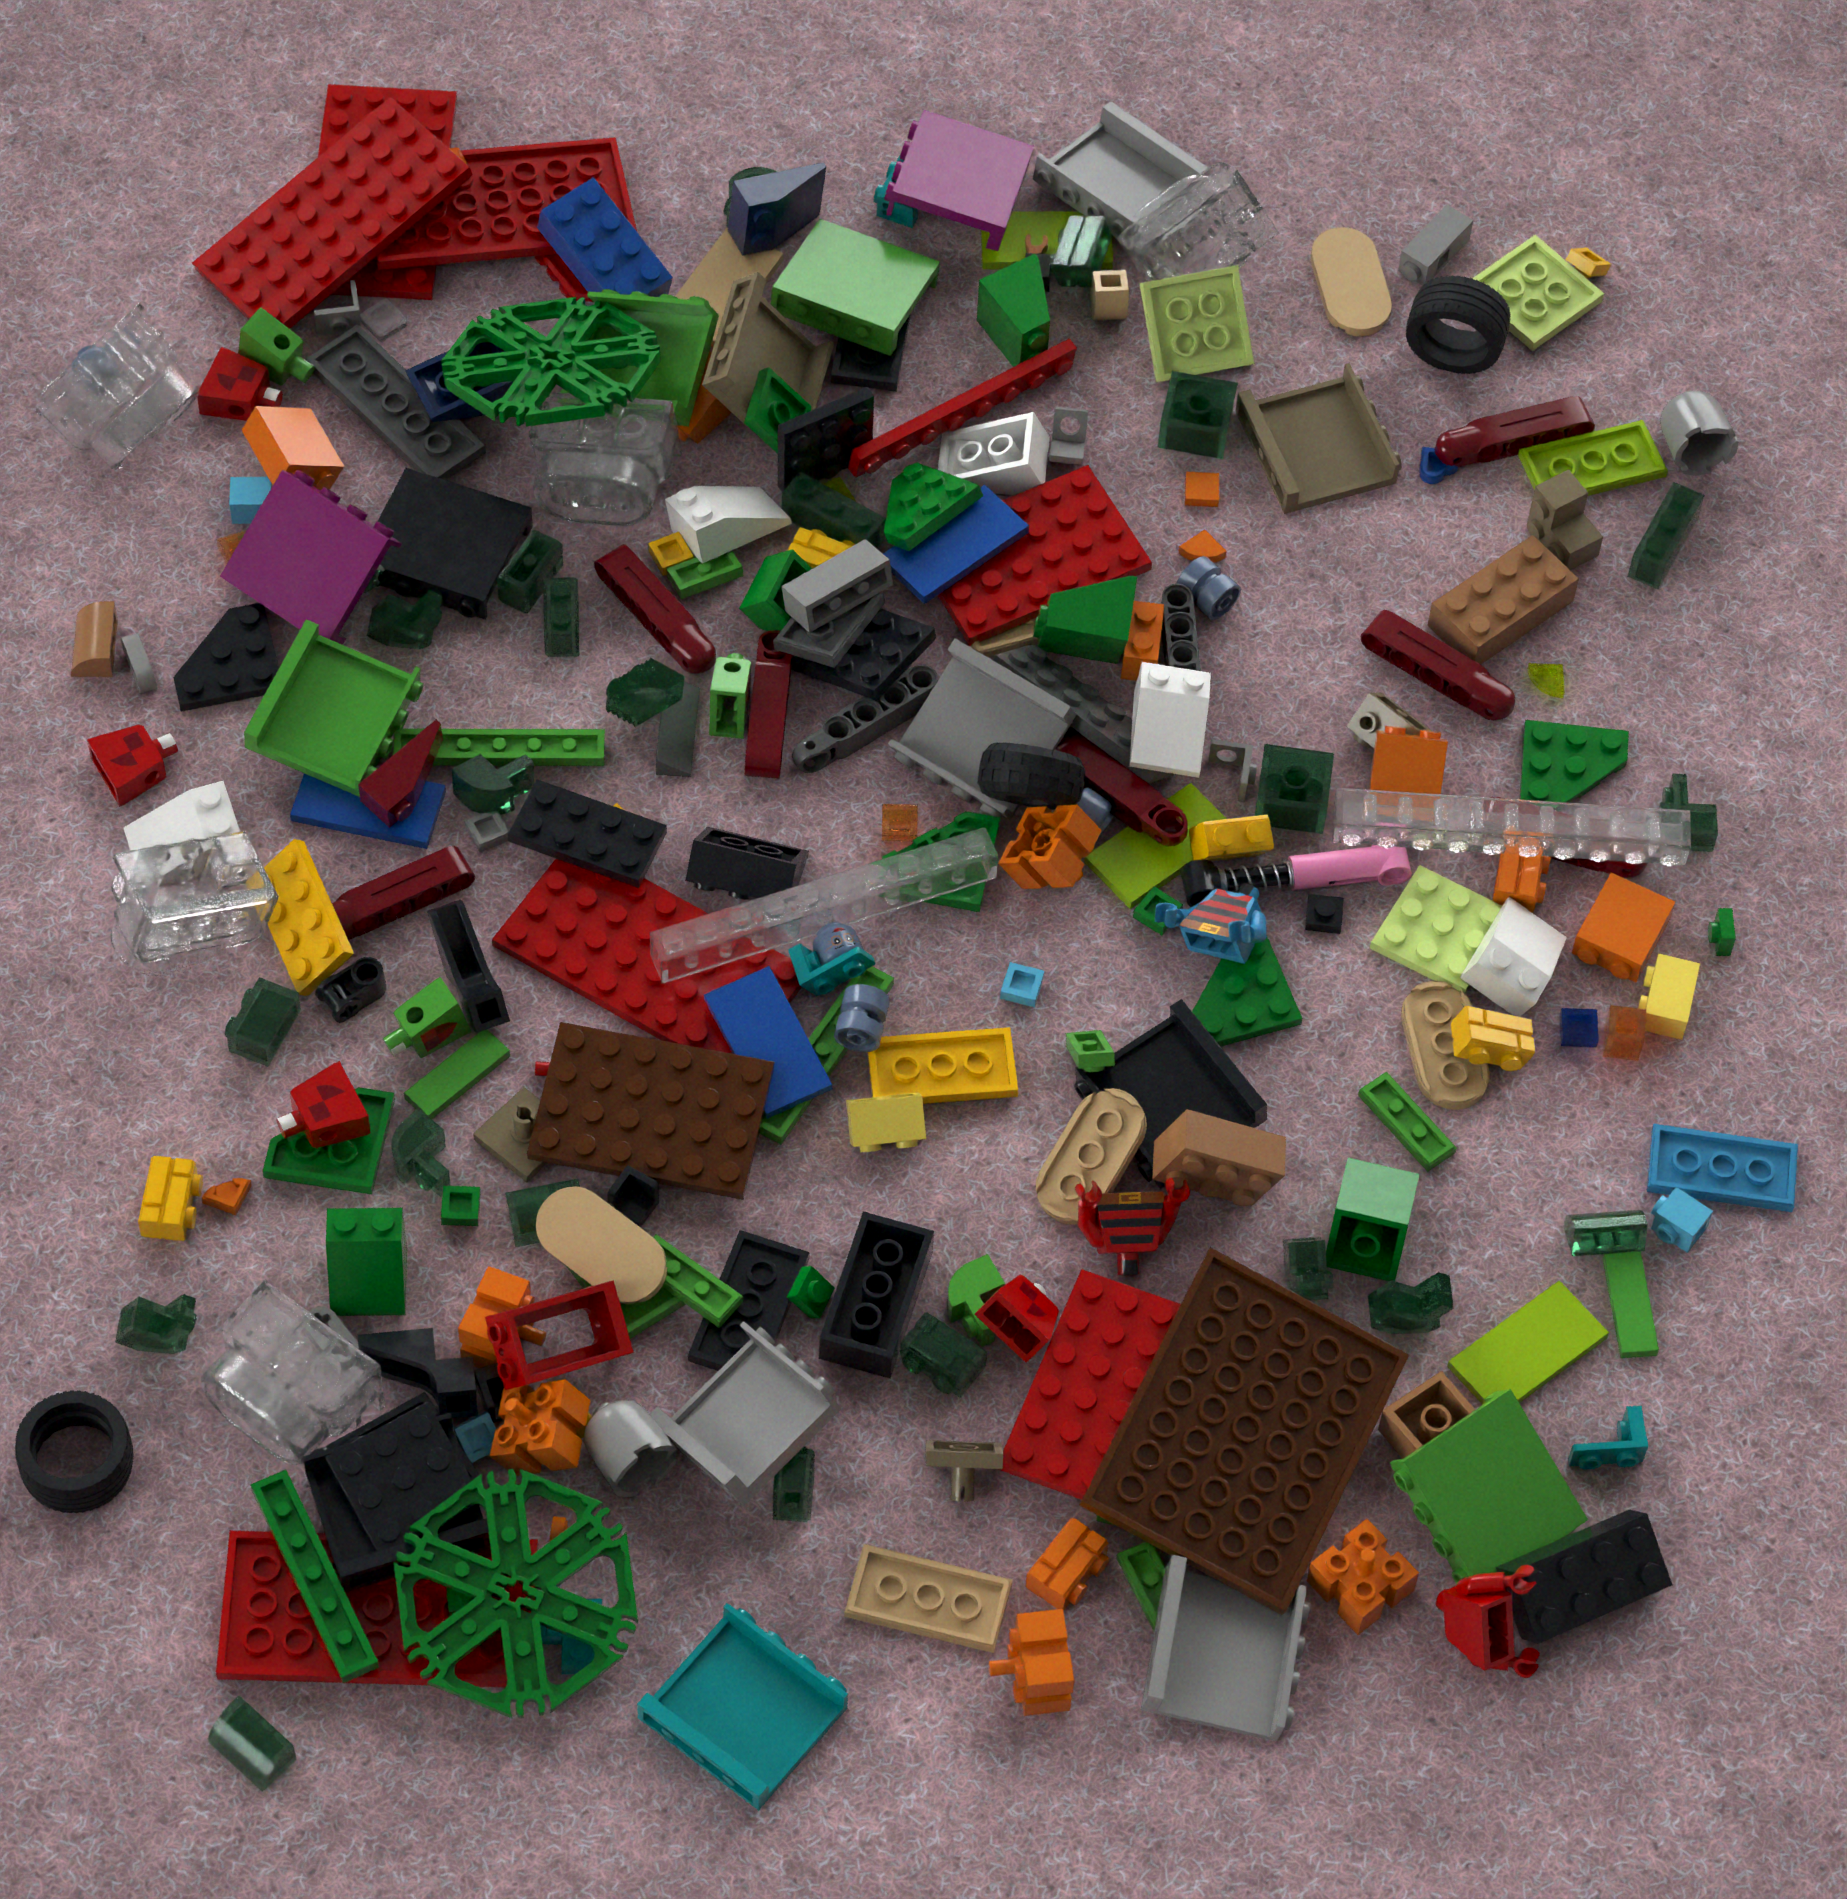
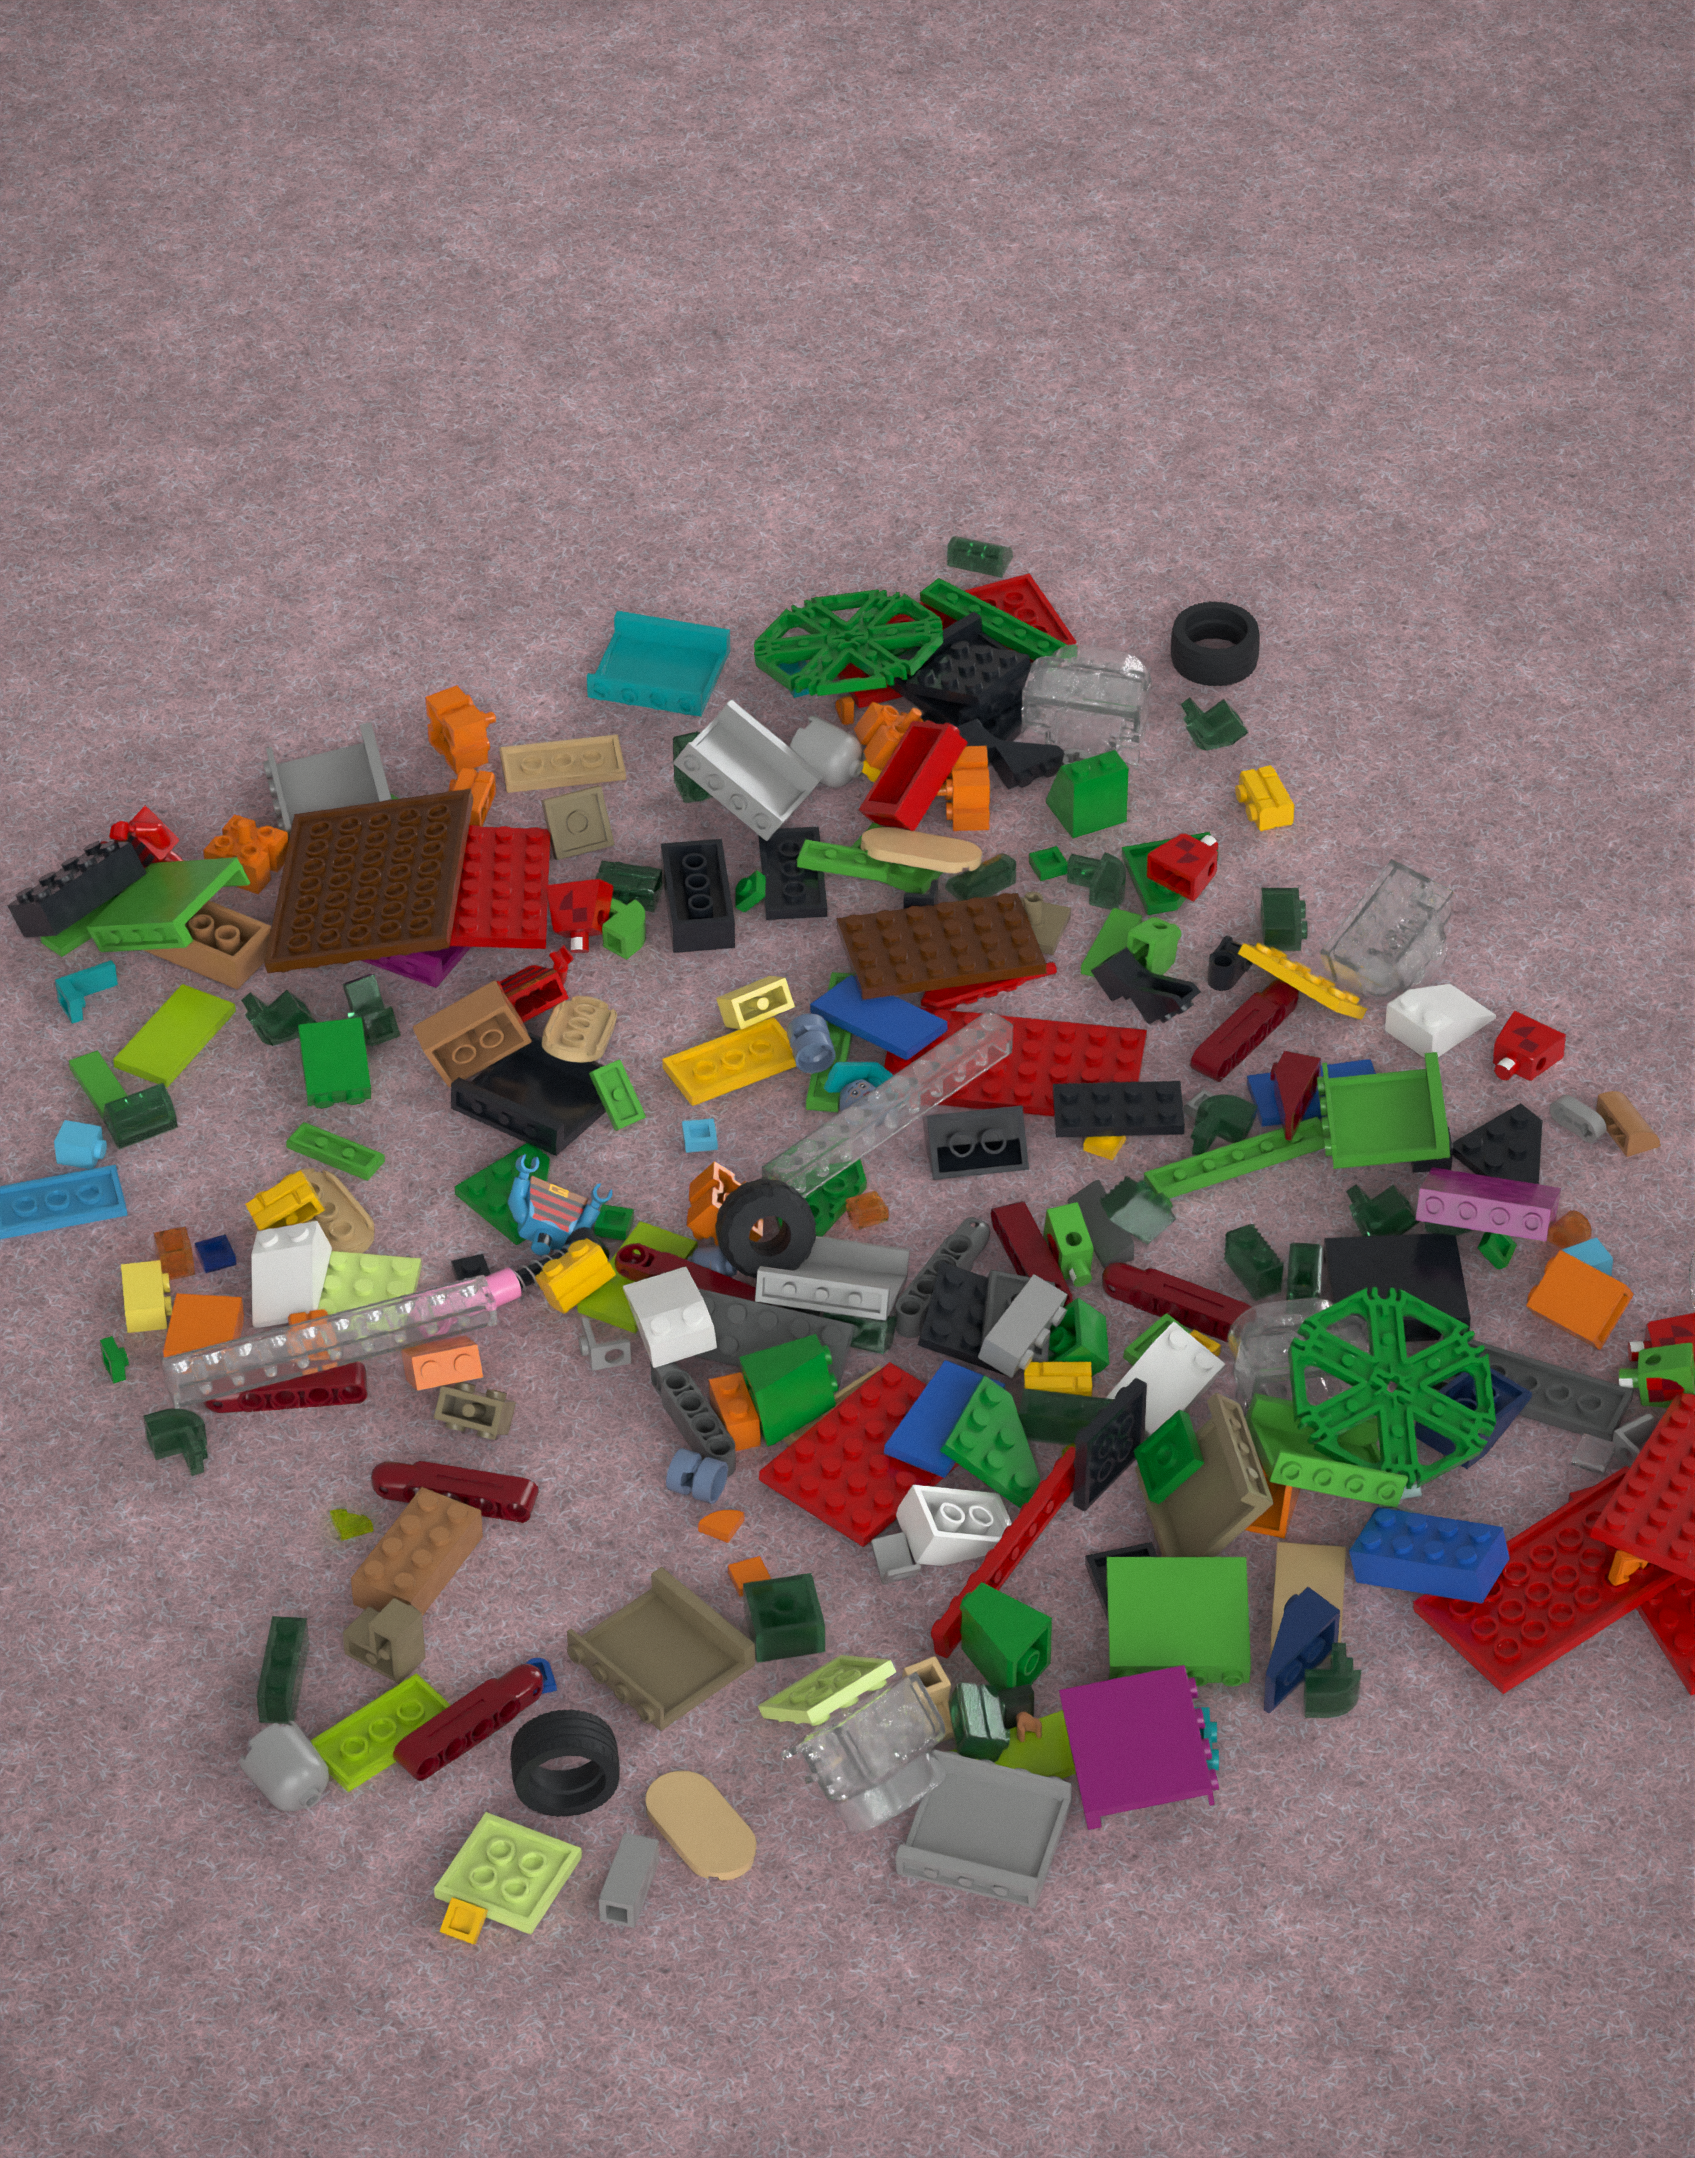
camera: 160 degrees right, 15 degrees down
orange tile [202,1178,252,1216] -> none
clear green brick [1254,744,1334,834] -> none
green plate [1519,720,1629,813] -> none

